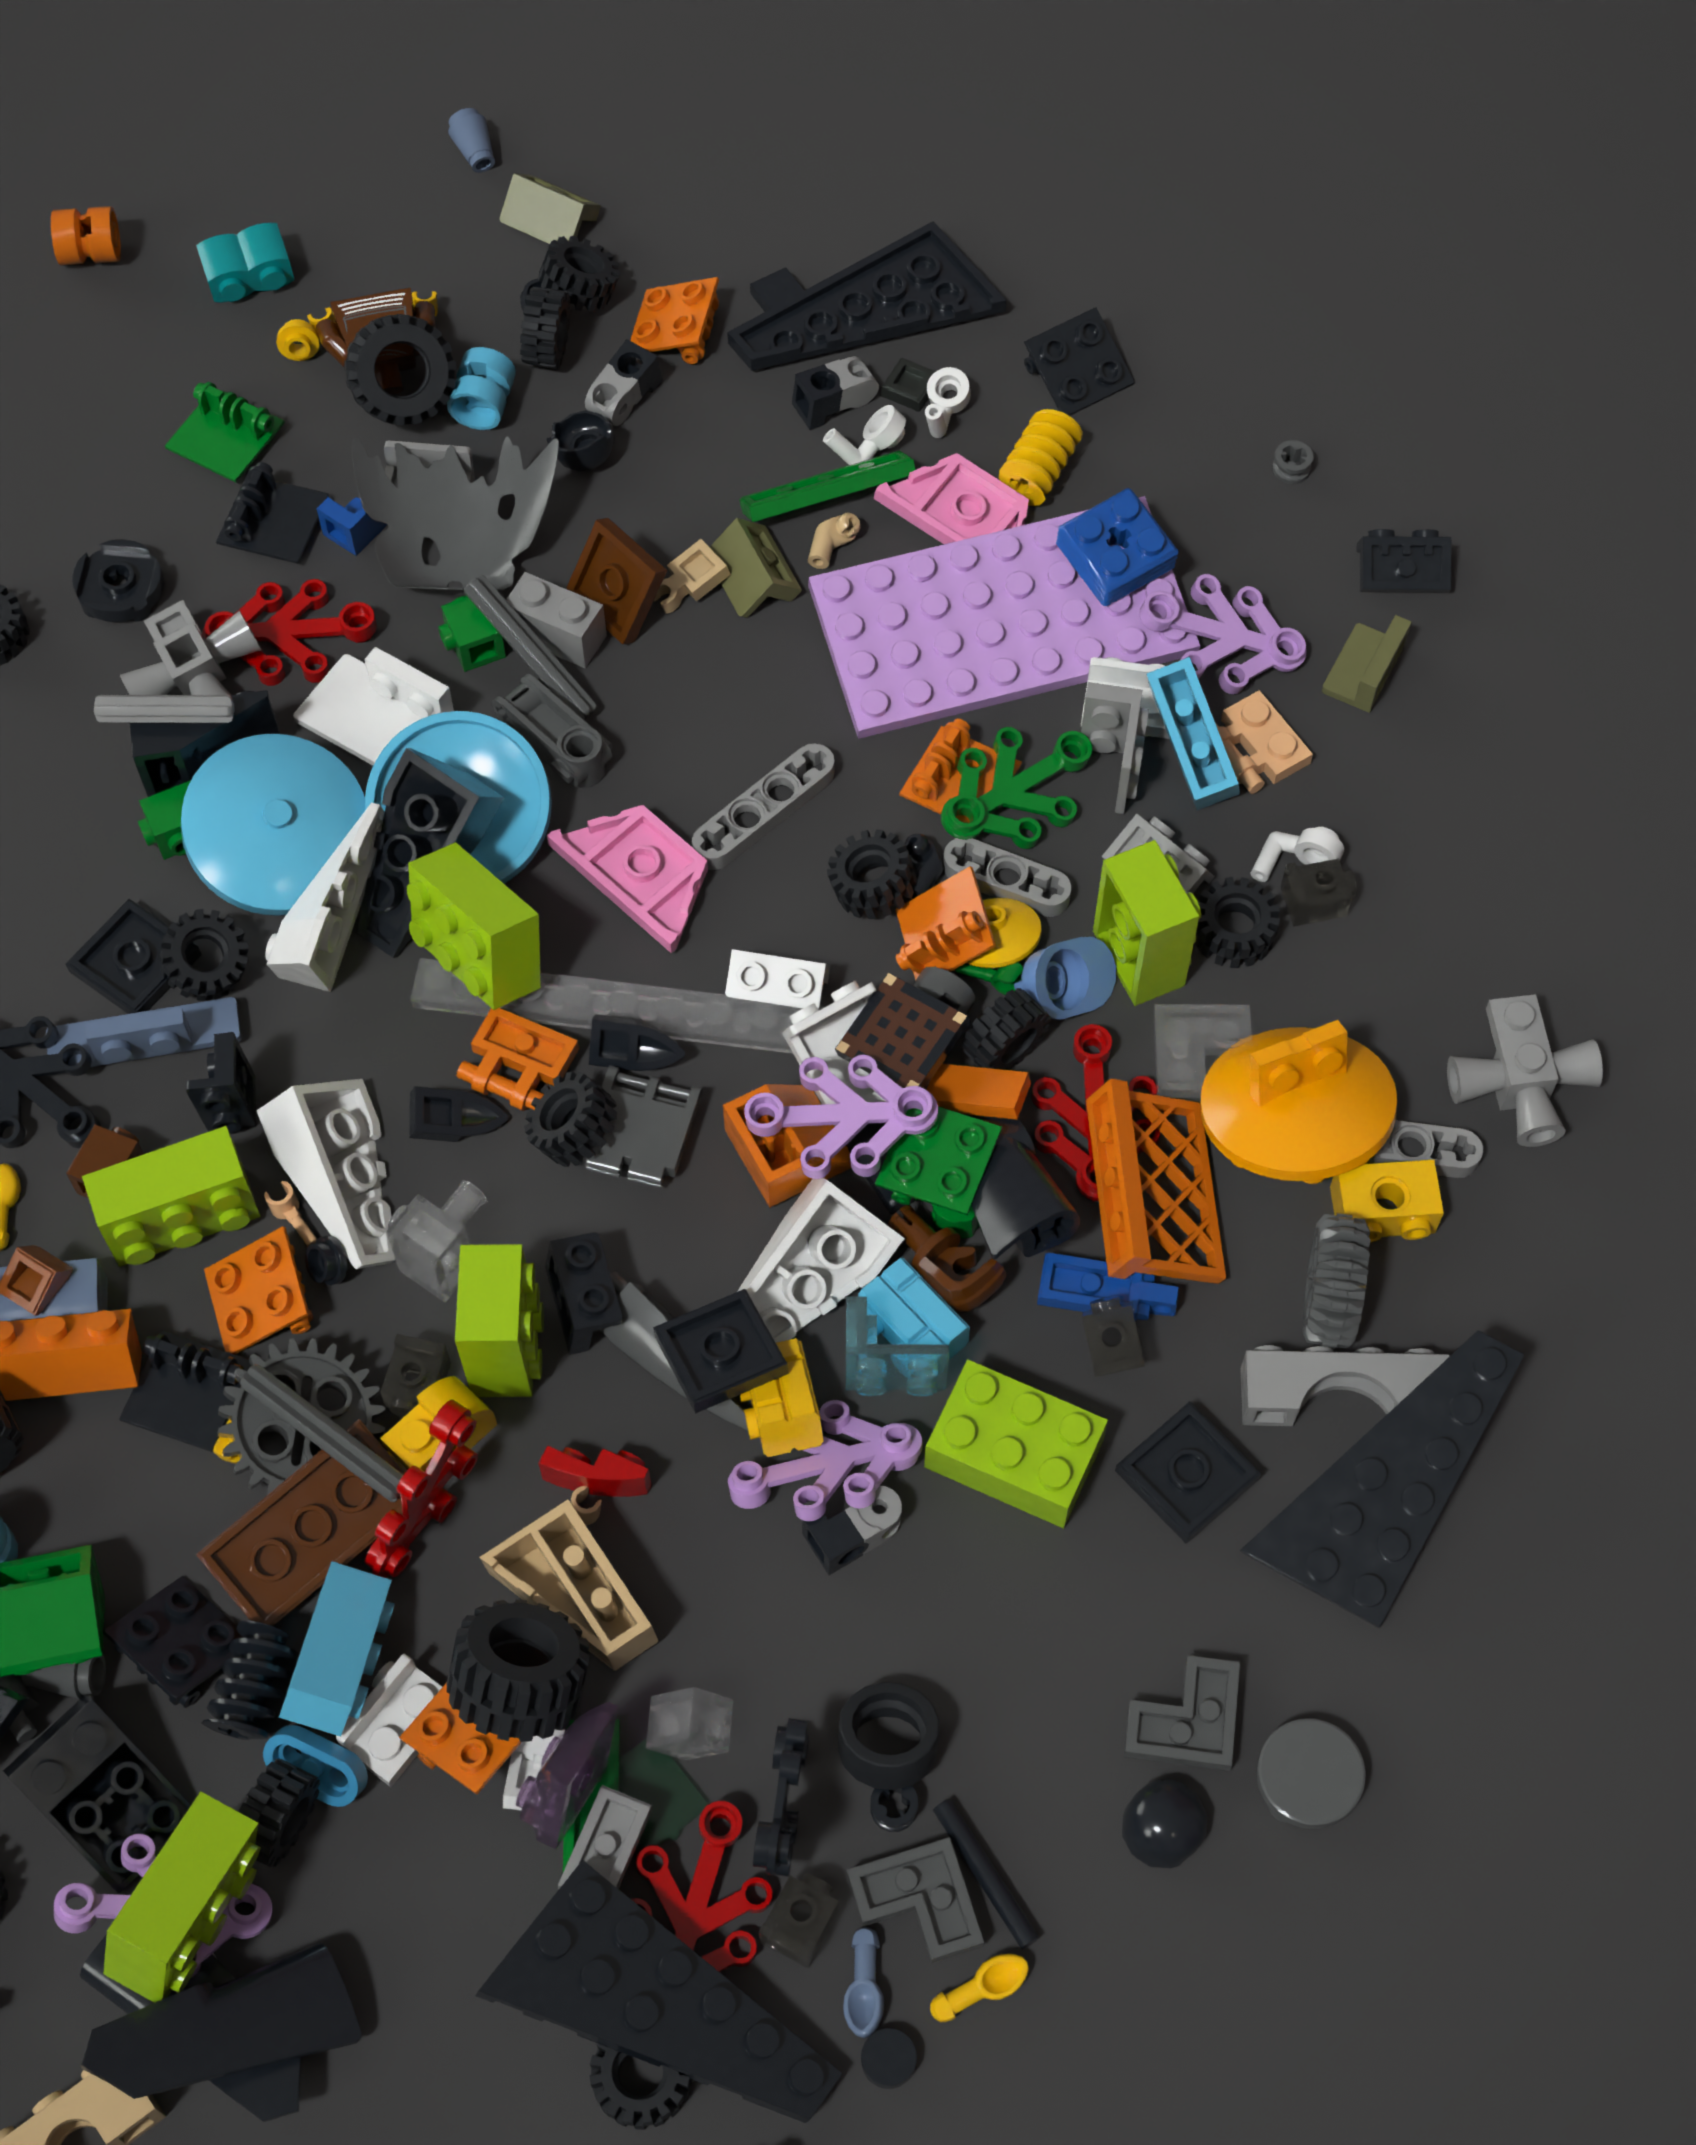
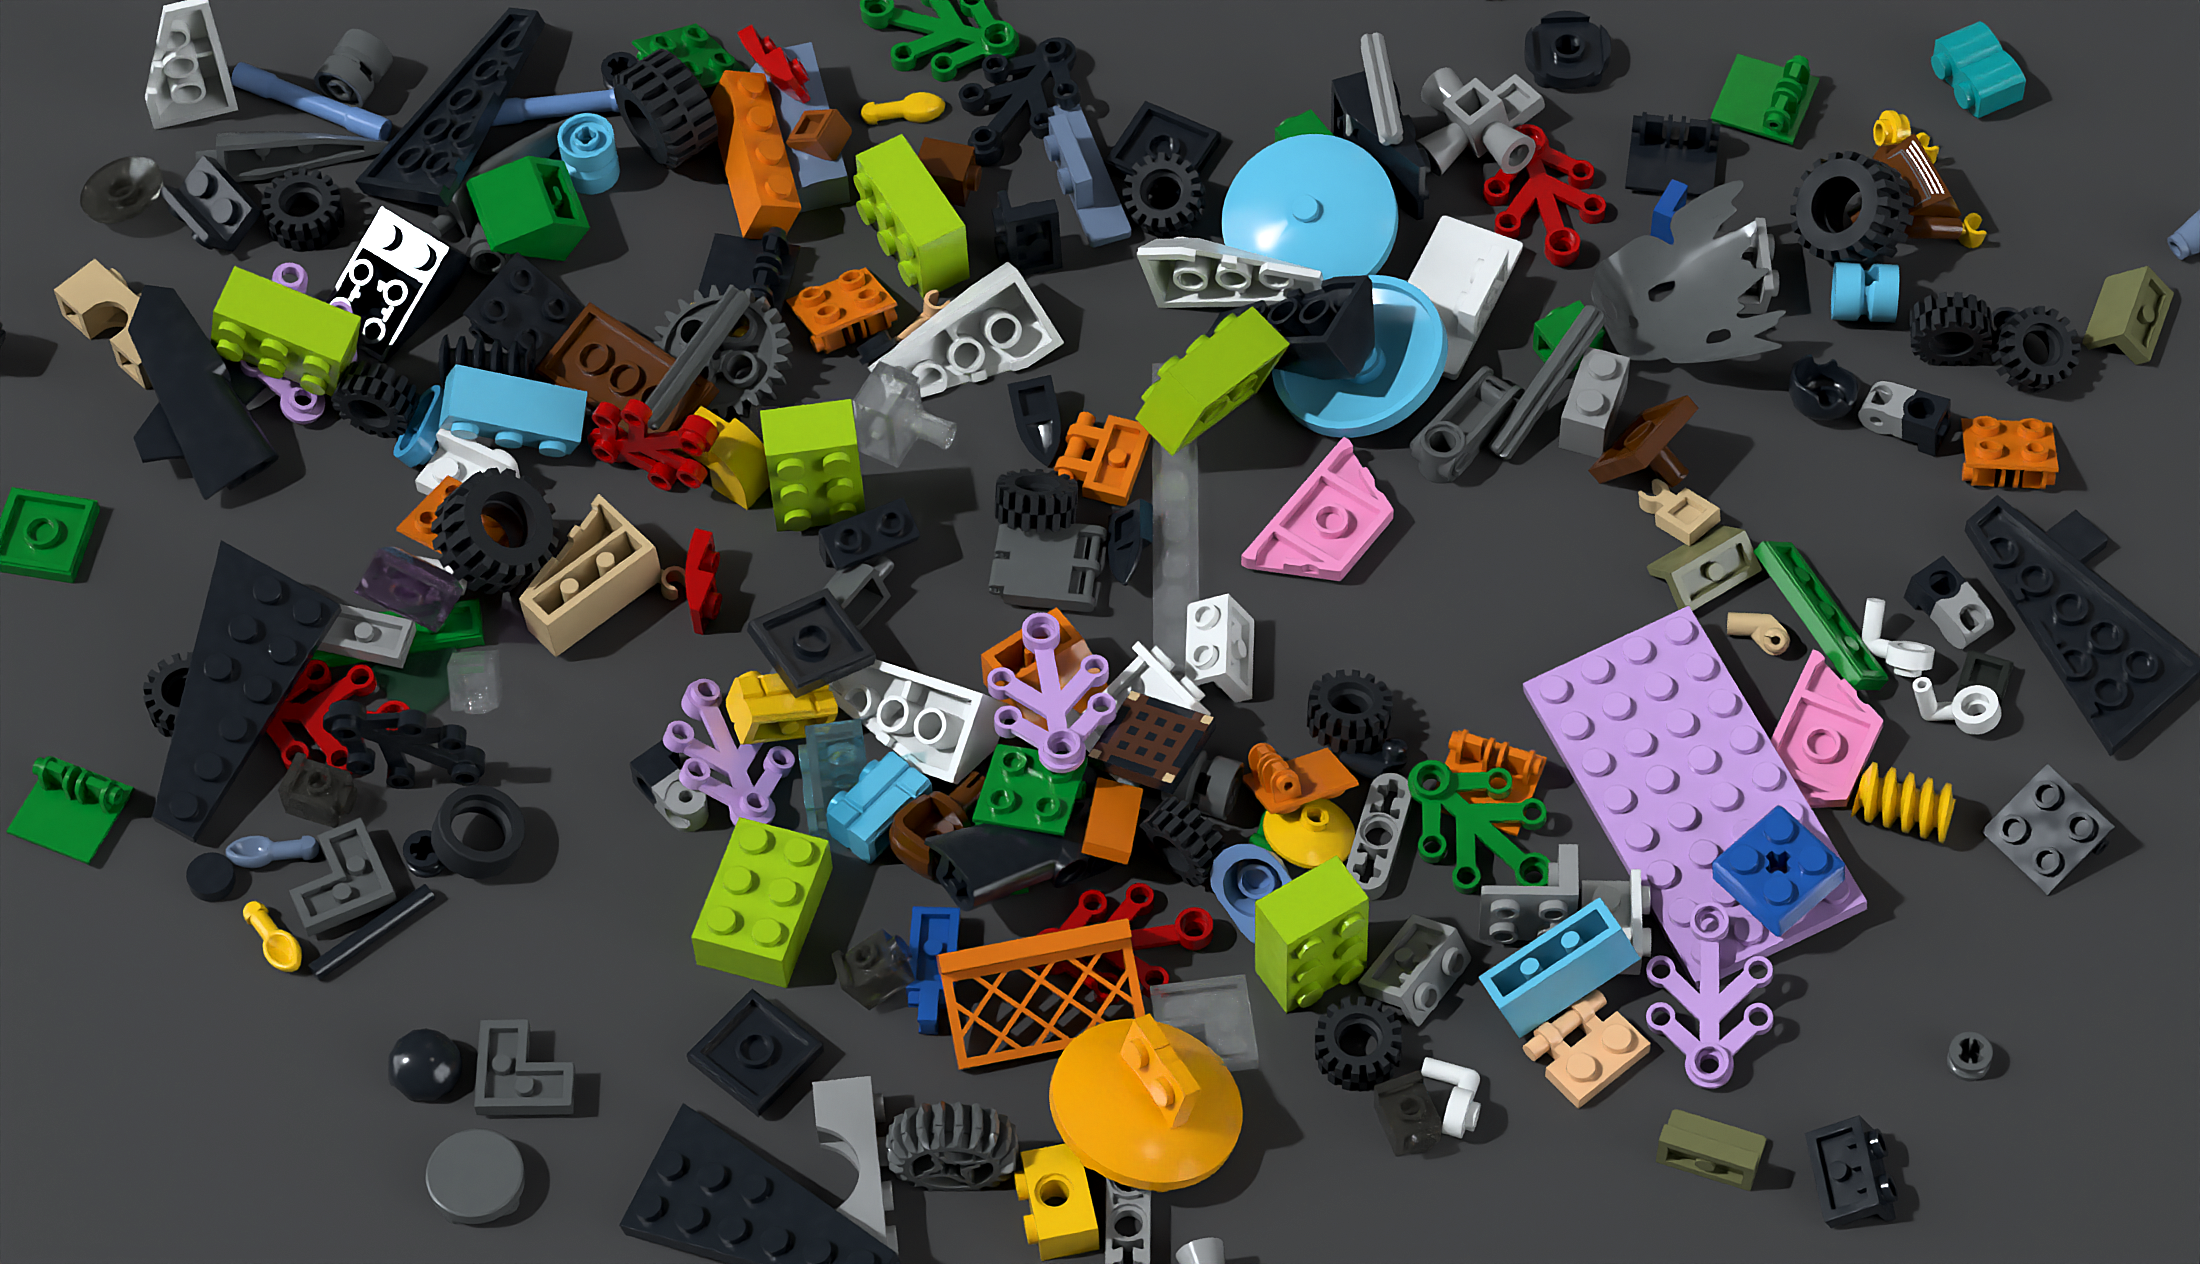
camera: 85 degrees right, 5 degrees down
light grey beam [692,743,835,870] -> none

